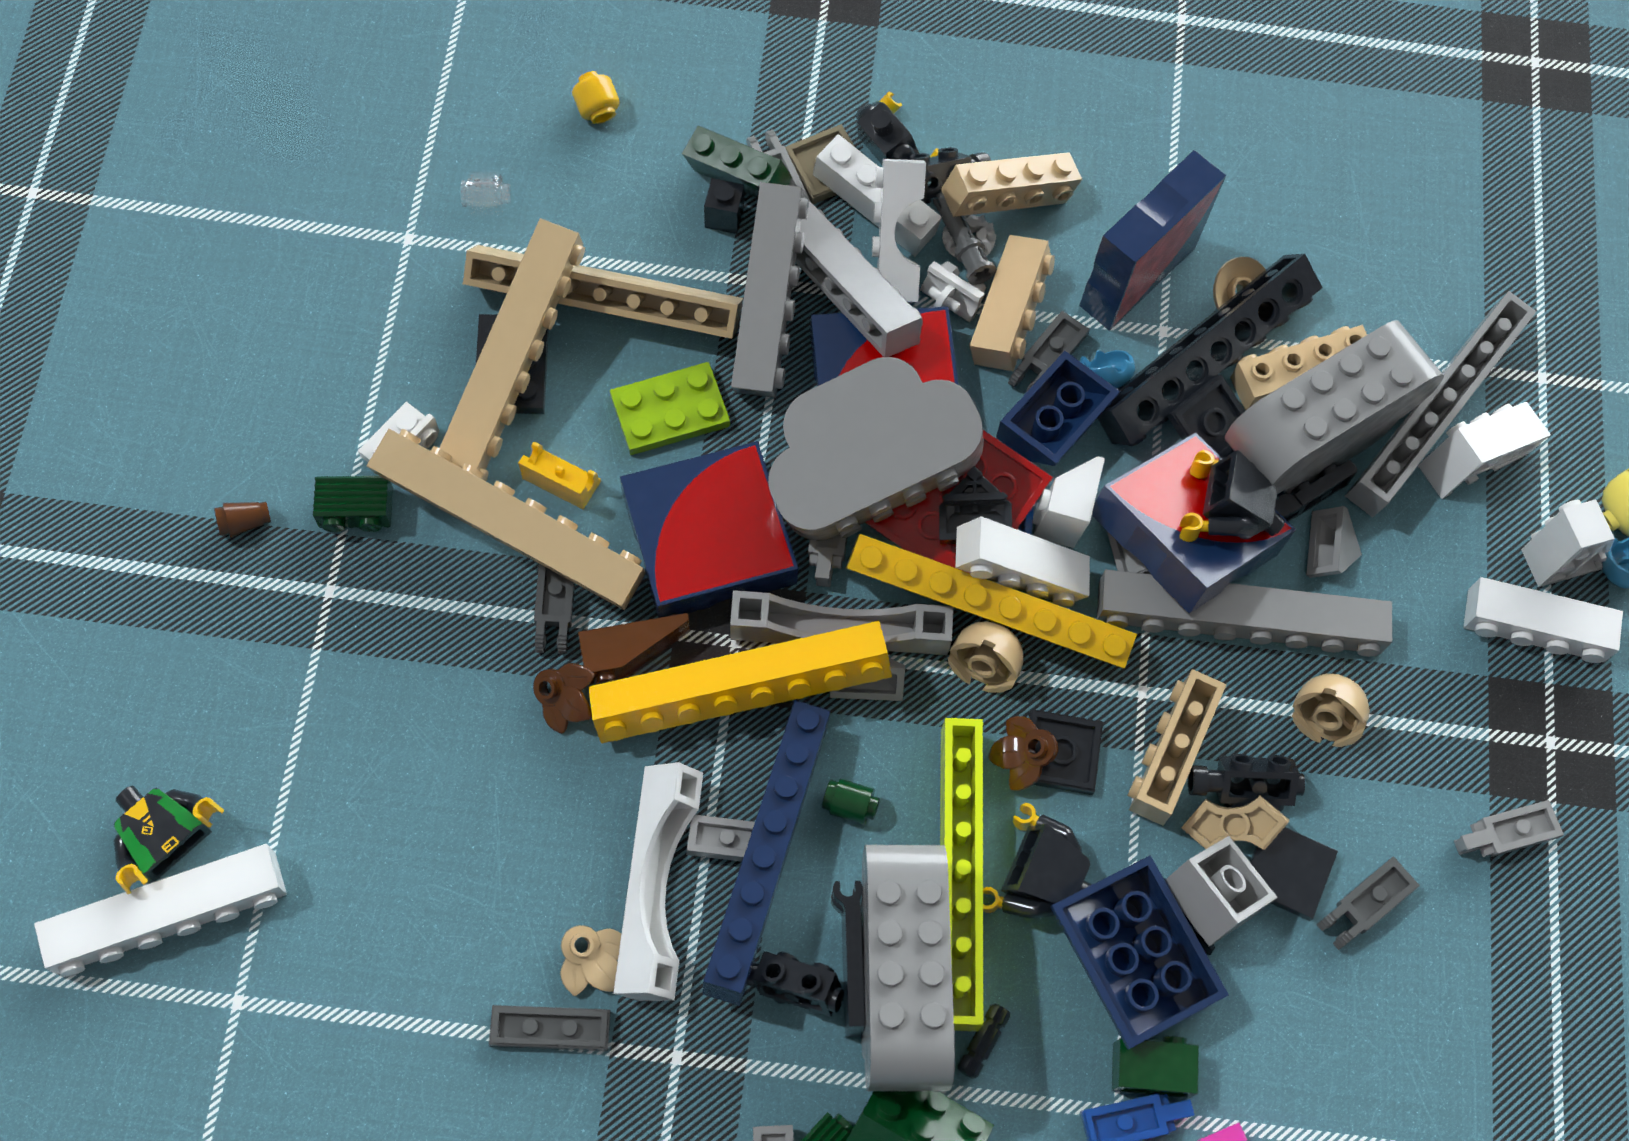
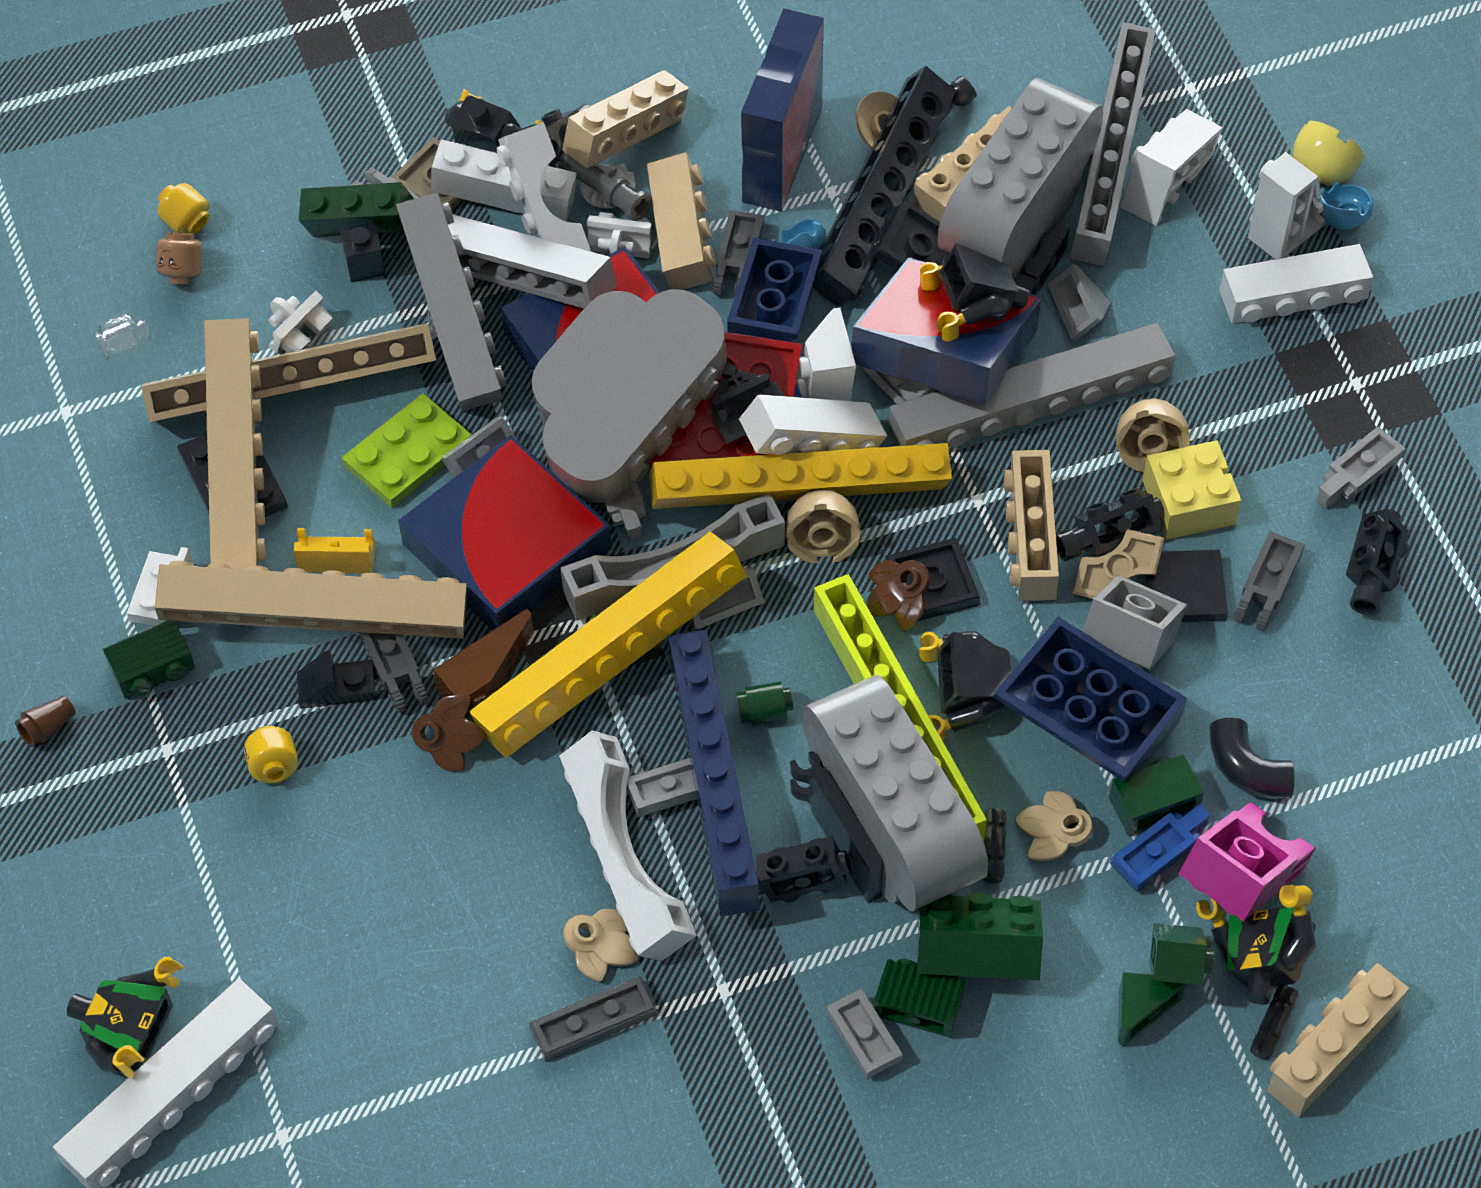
camera: 20 degrees left, 10 degrees down
none -> medium nougat head [156,232,203,284]
none -> yellow head [244,726,298,784]
none -> white hips [268,291,333,353]
none -> black slope [297,650,376,709]
none -> light grey plate [441,417,517,478]
none -> black hinge [950,76,977,106]
none -> tan plate [1015,791,1093,861]
none -> light yellow piece [1142,440,1241,540]
none -> black cylinder [1209,717,1294,799]
none -> black brick [1346,509,1409,615]

